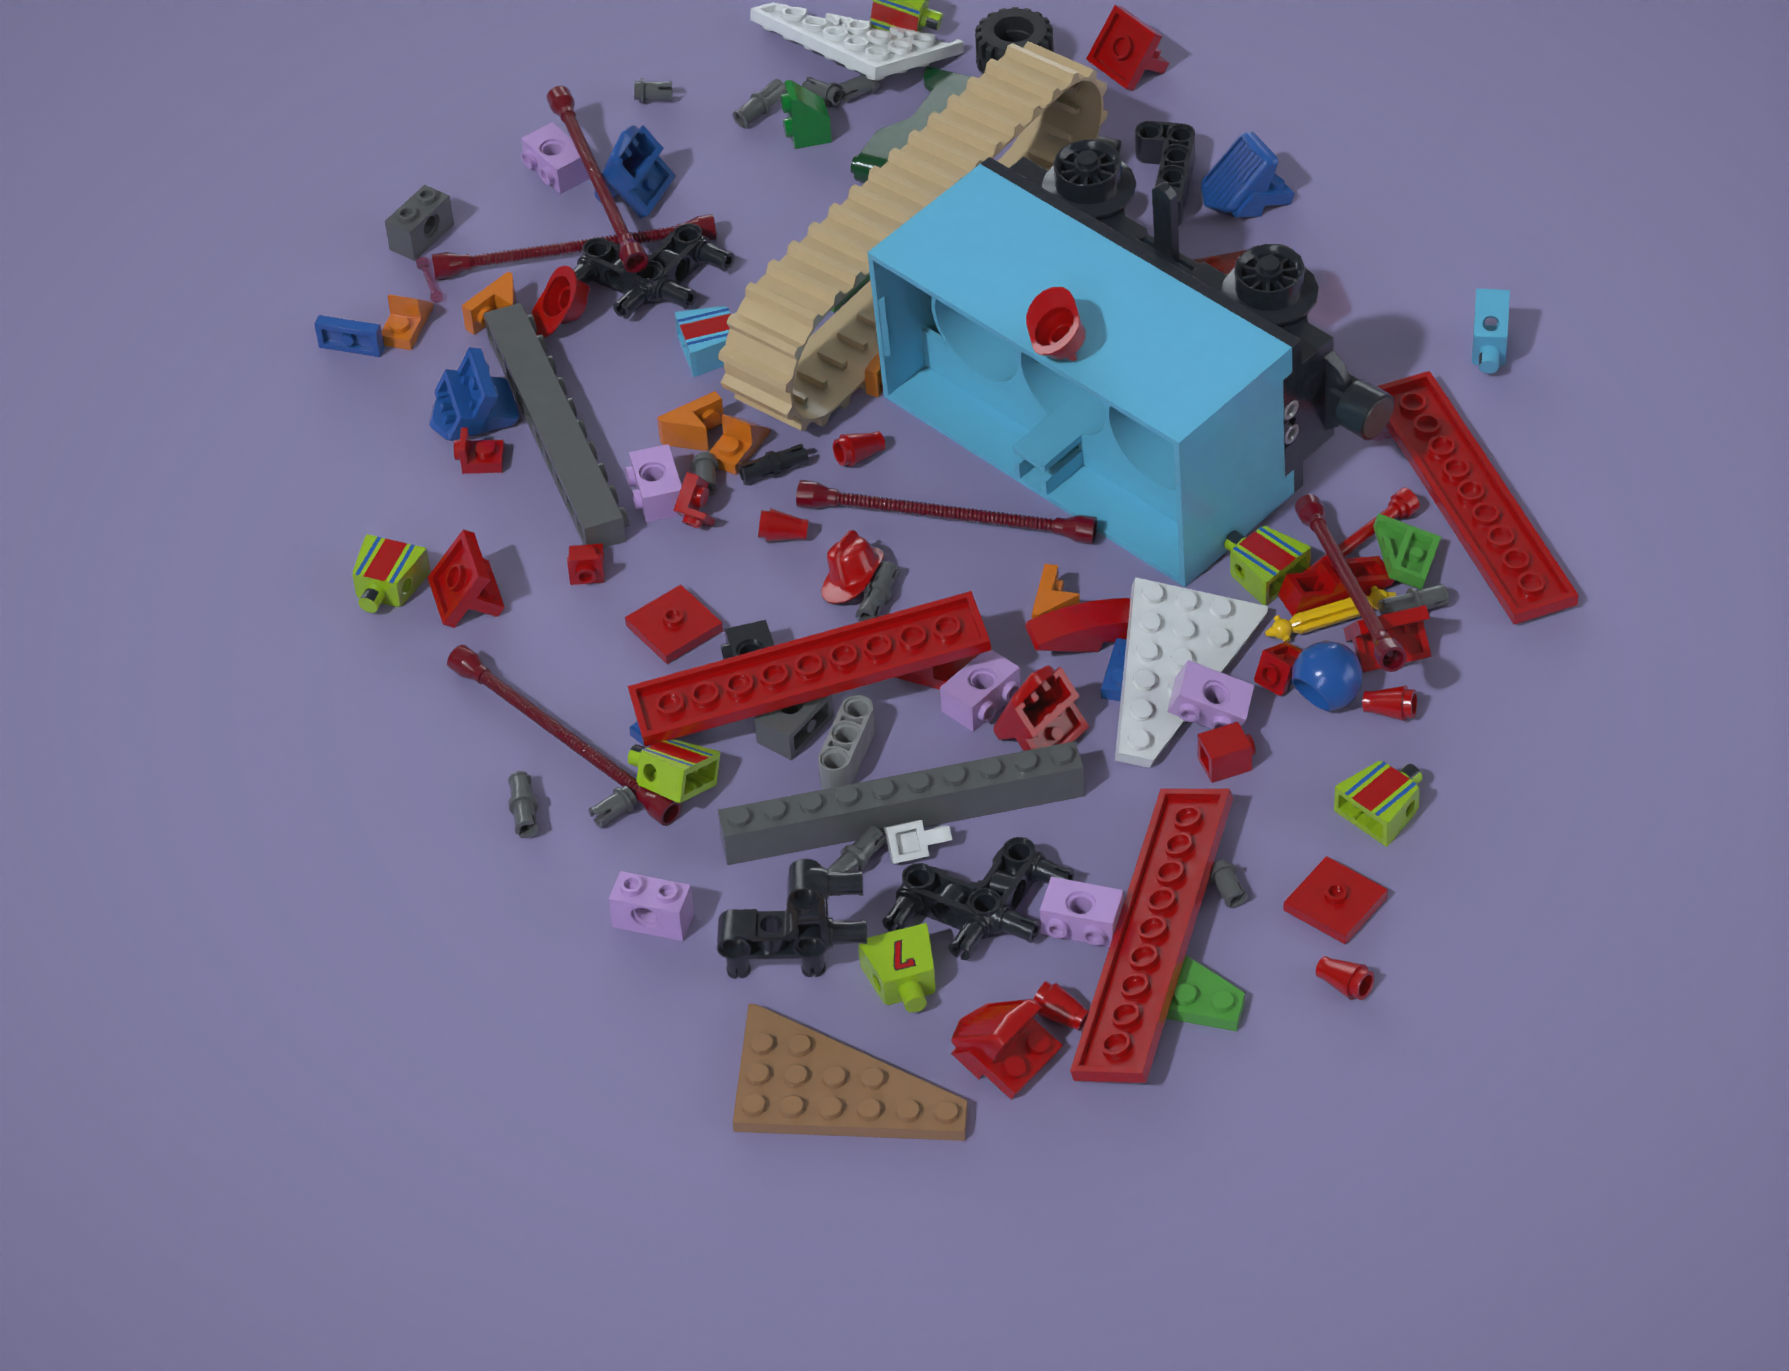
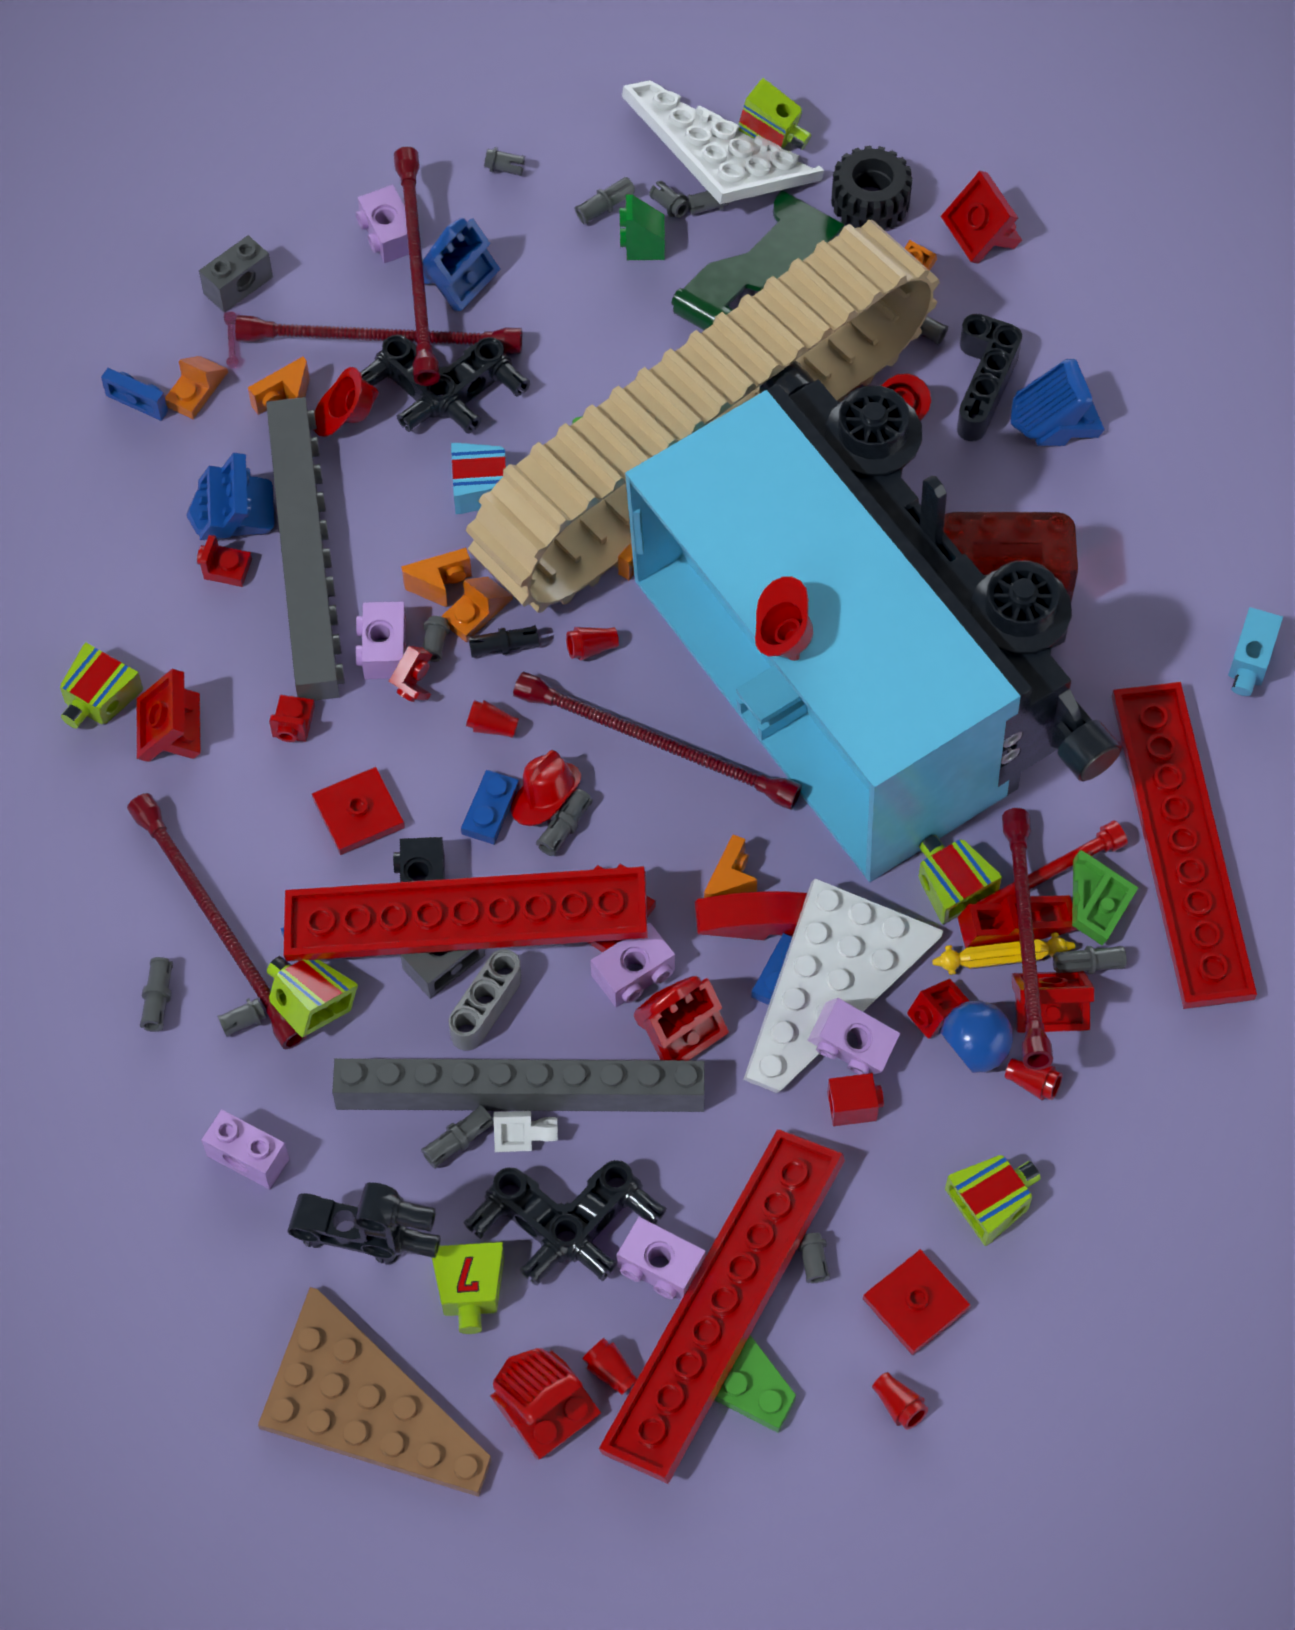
camera: 10 degrees right, 15 degrees up
none -> blue plate [461,770,519,845]

